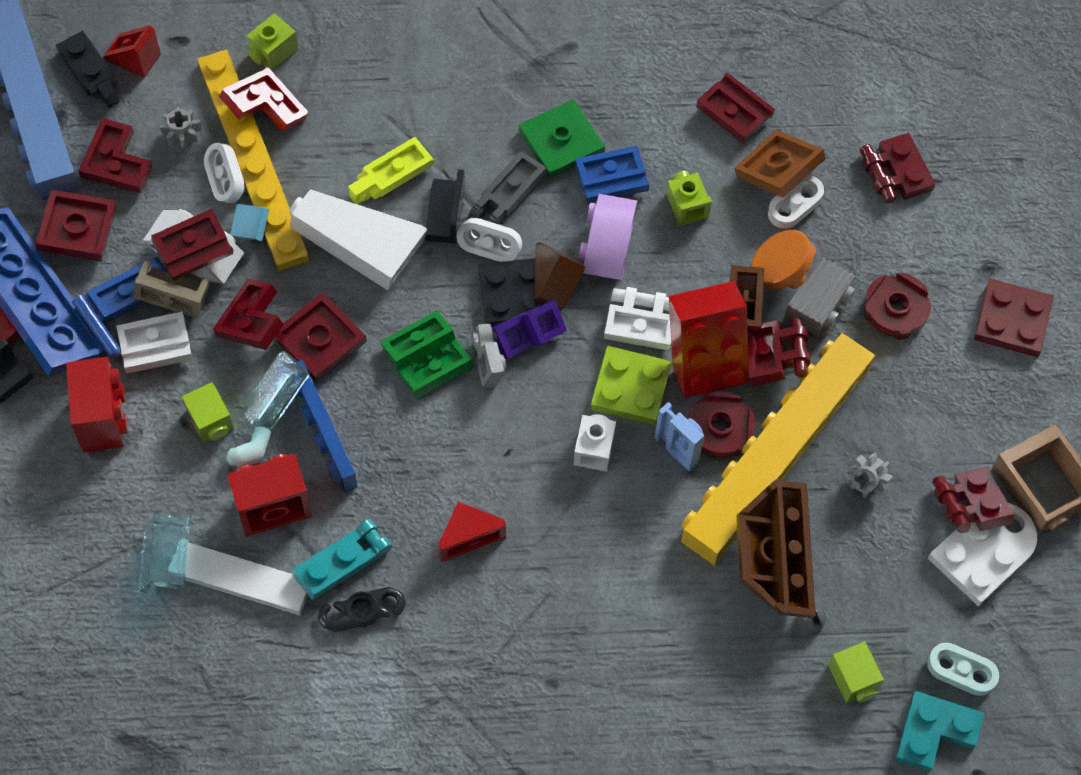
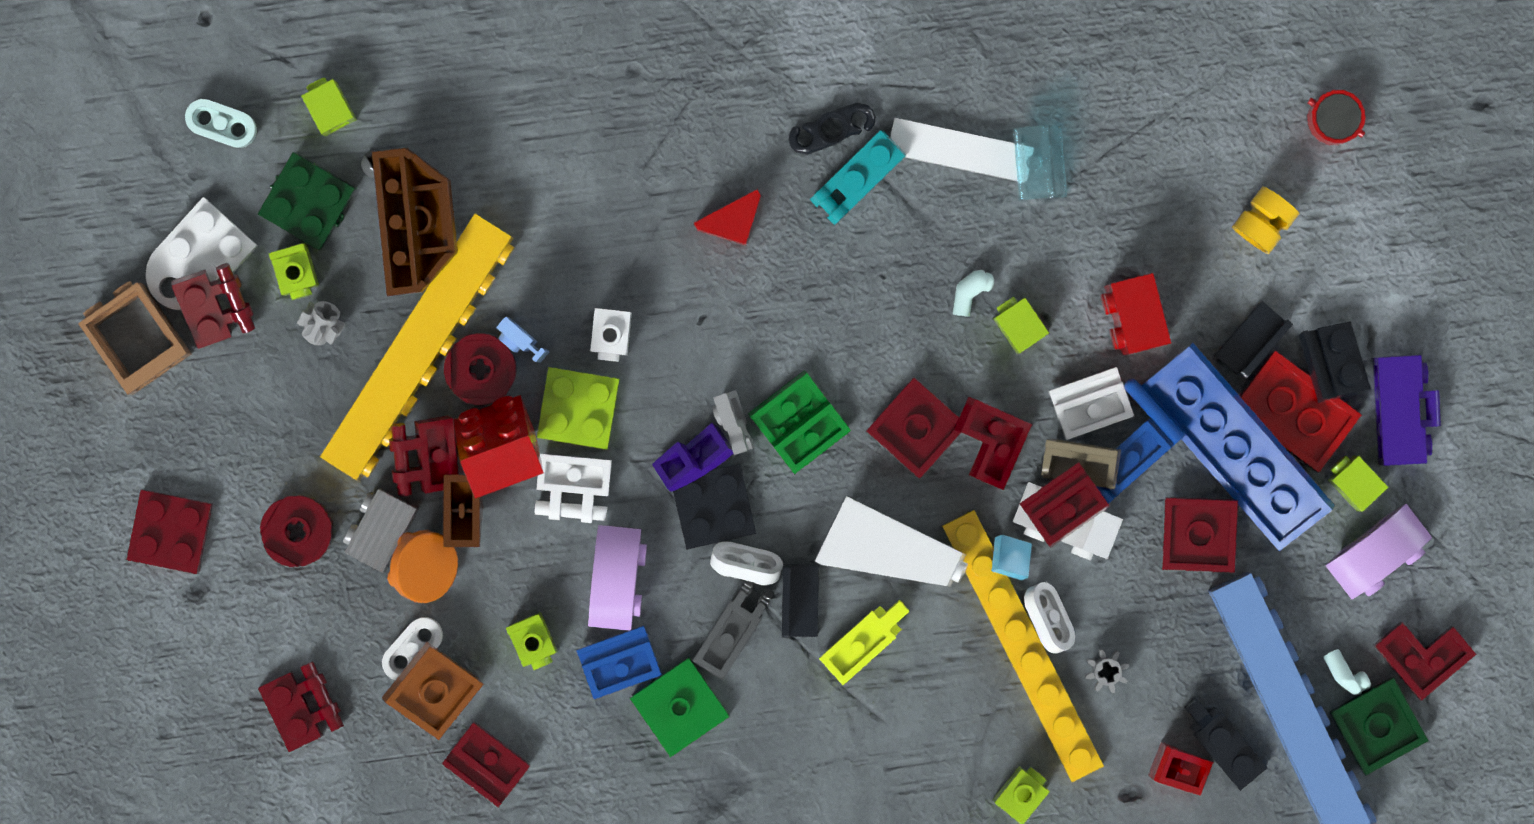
camera: 175 degrees left, 25 degrees up
dark red plate [78,118,152,194] -> none
plate [219,68,309,132] -> none
red brick [227,454,312,537] -> none
clear light blue panel [244,351,310,429] -> none
blue plate [288,360,358,492] -> none
reddish brown slope [535,242,586,311] -> none
teal plate [895,691,984,772] -> none
none -> dark green plate [258,152,357,251]
none -> lime brick [268,243,319,300]

